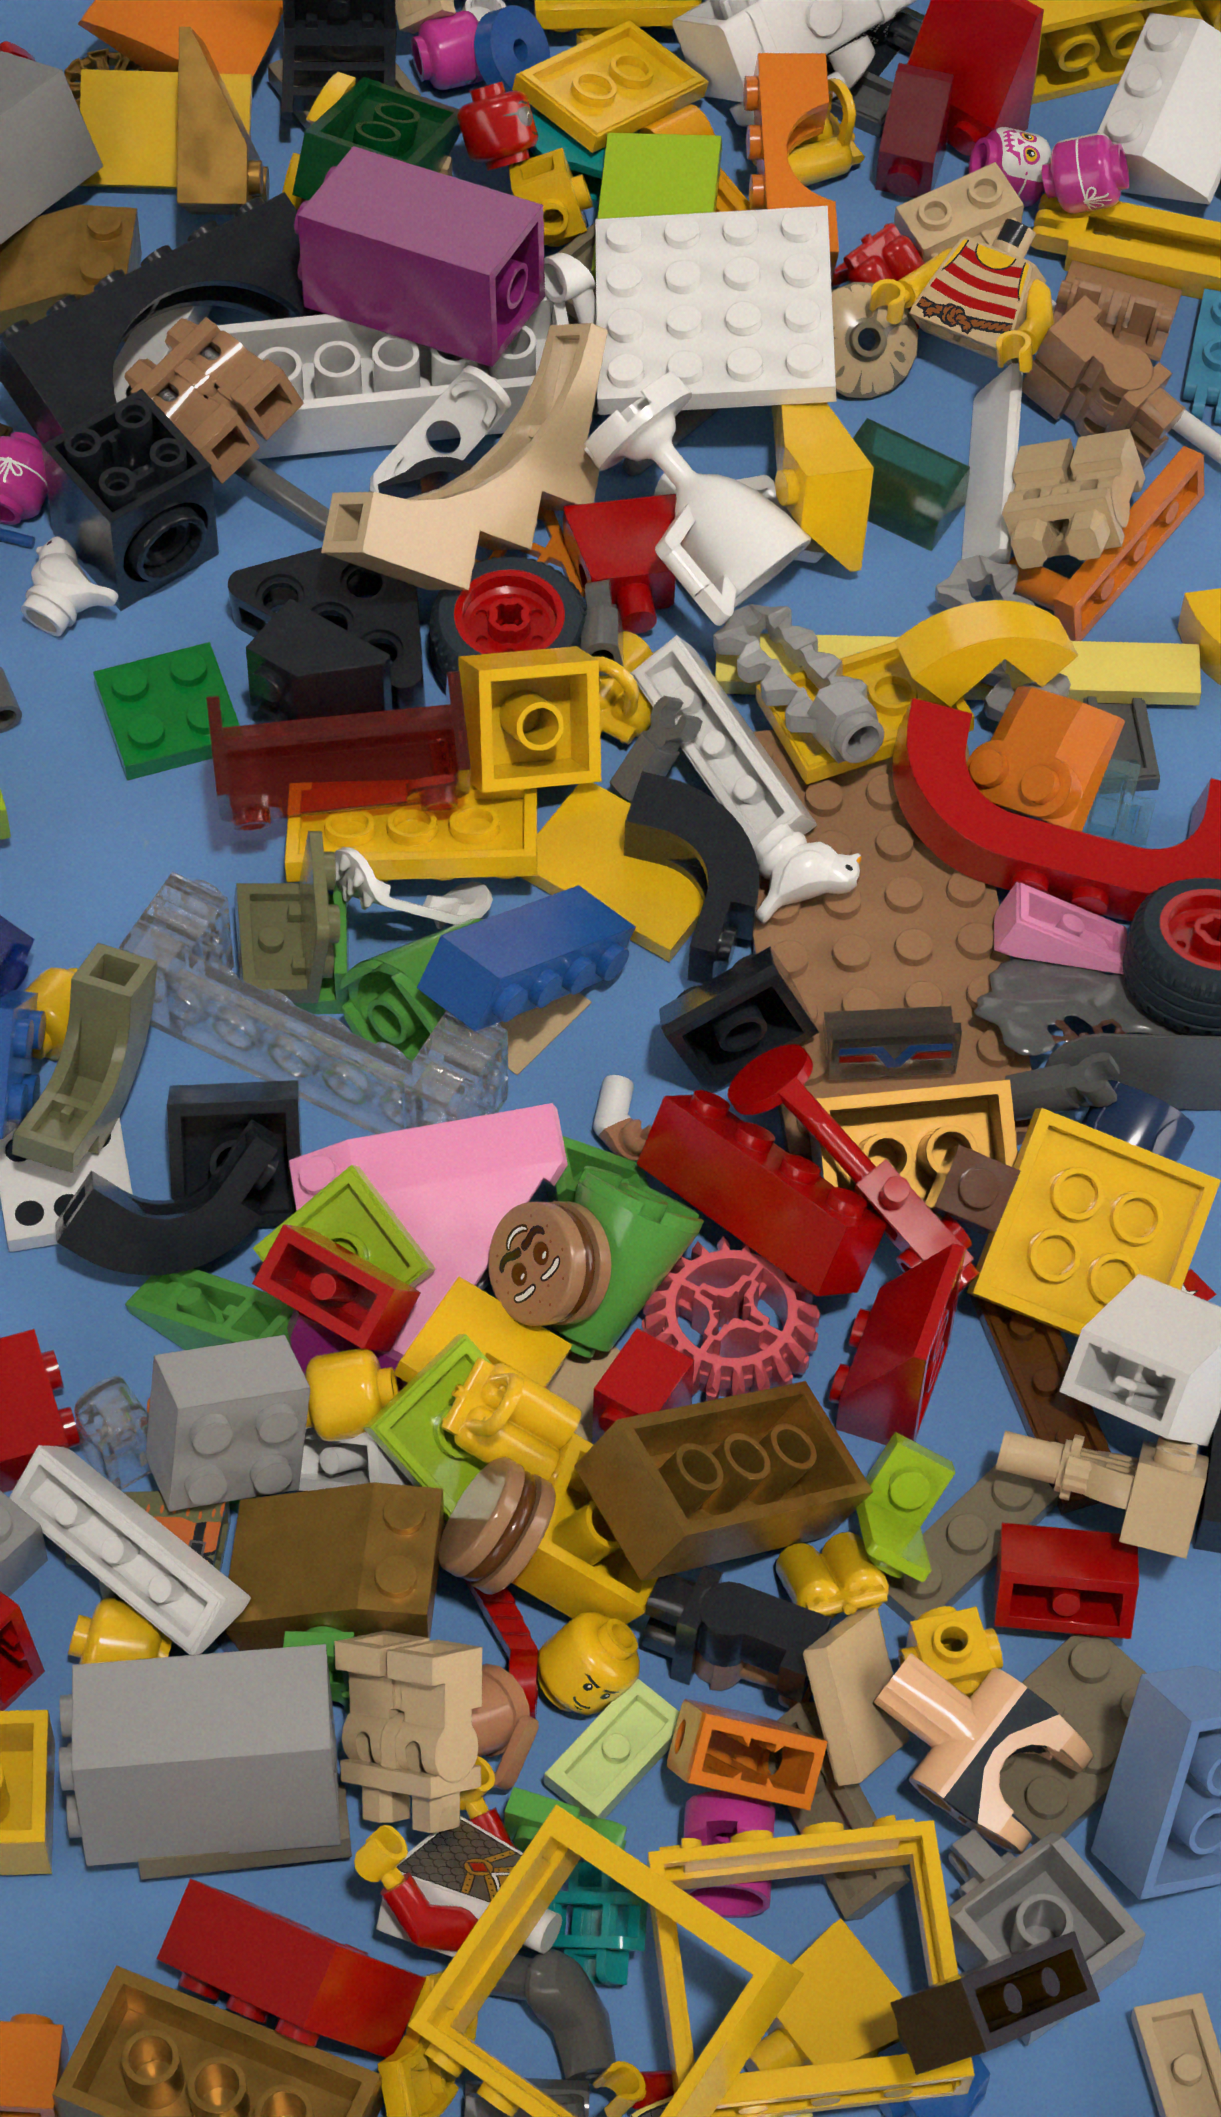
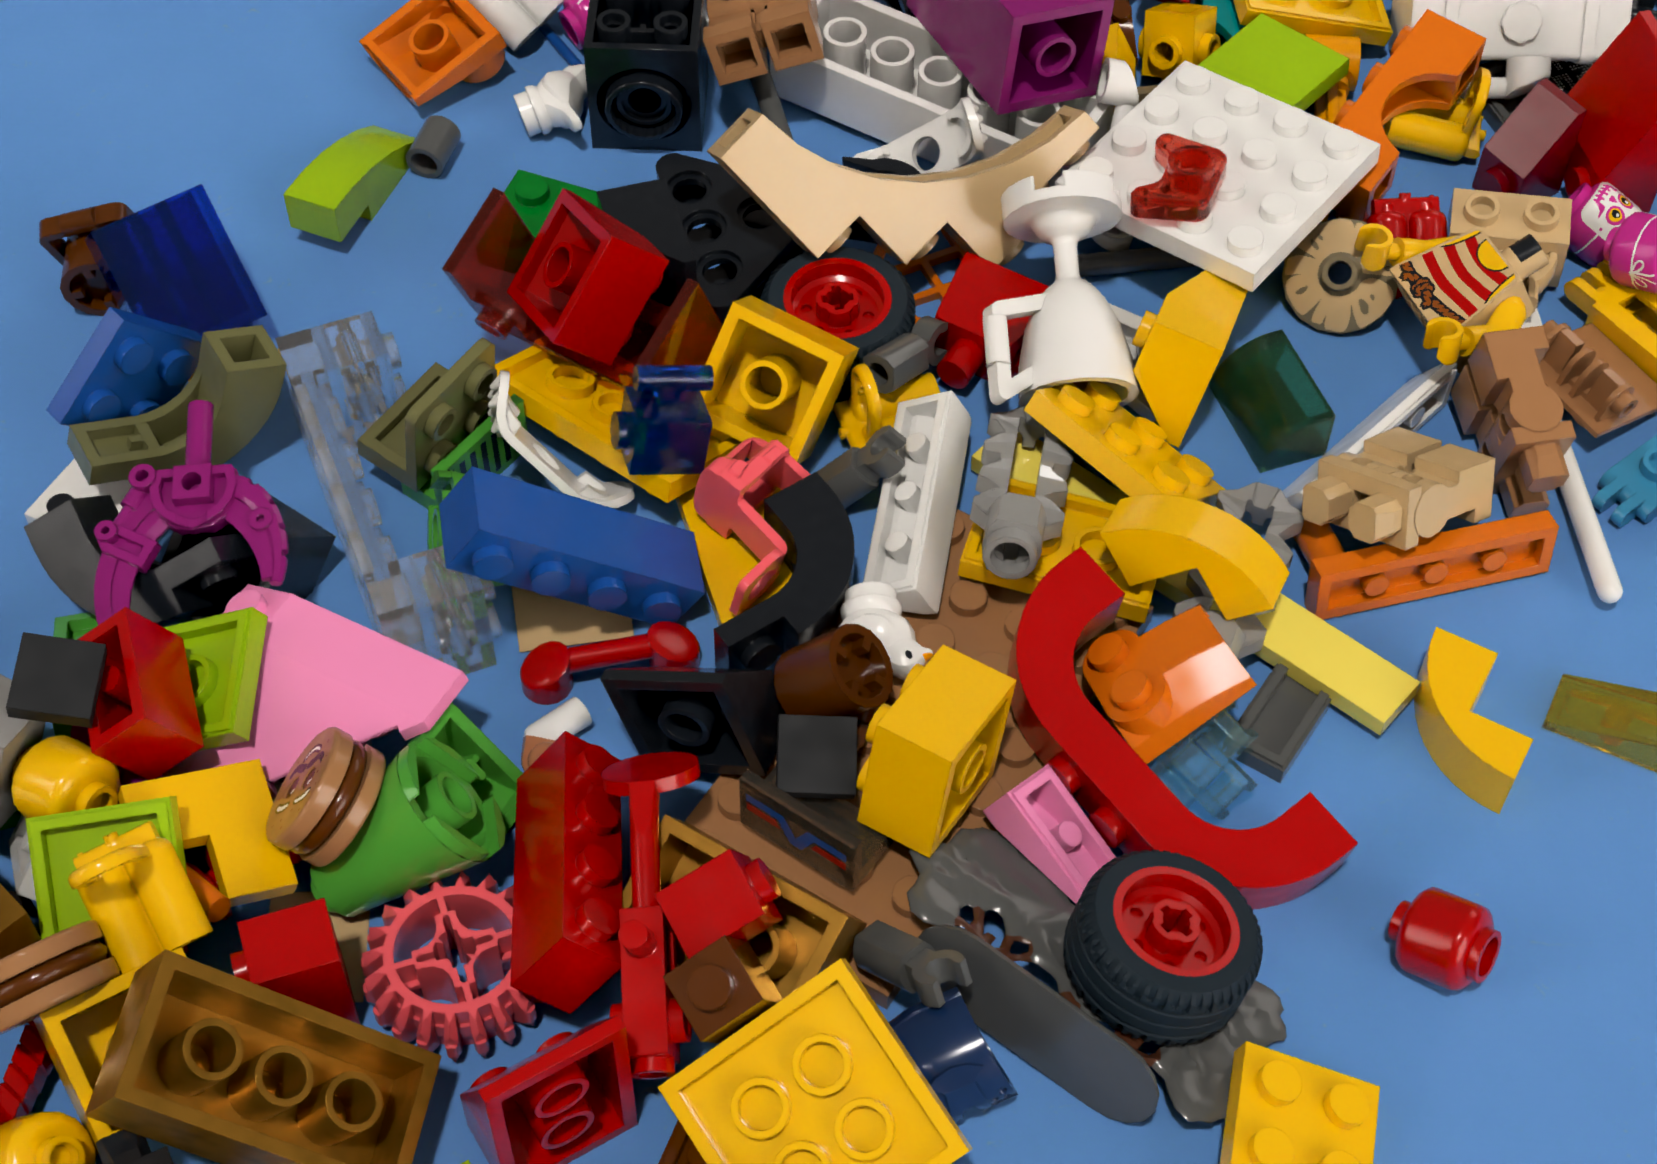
camera: 40 degrees right, 5 degrees down
none -> black piece [6,632,107,728]
none -> magenta bar [94,400,289,625]
none -> red slope [506,188,669,365]
none -> red bar [520,621,700,705]
none -> clear blue brick [610,365,714,475]
none -> red brick [654,849,783,959]
none -> coral piece [694,437,811,616]
none -> reddish brown piece [774,624,893,750]
none -> black piece [775,714,858,799]
none -> yellow brick [856,644,1017,858]
none -> yellow plate [1024,381,1226,507]
none -> clear red piece [1130,133,1227,222]

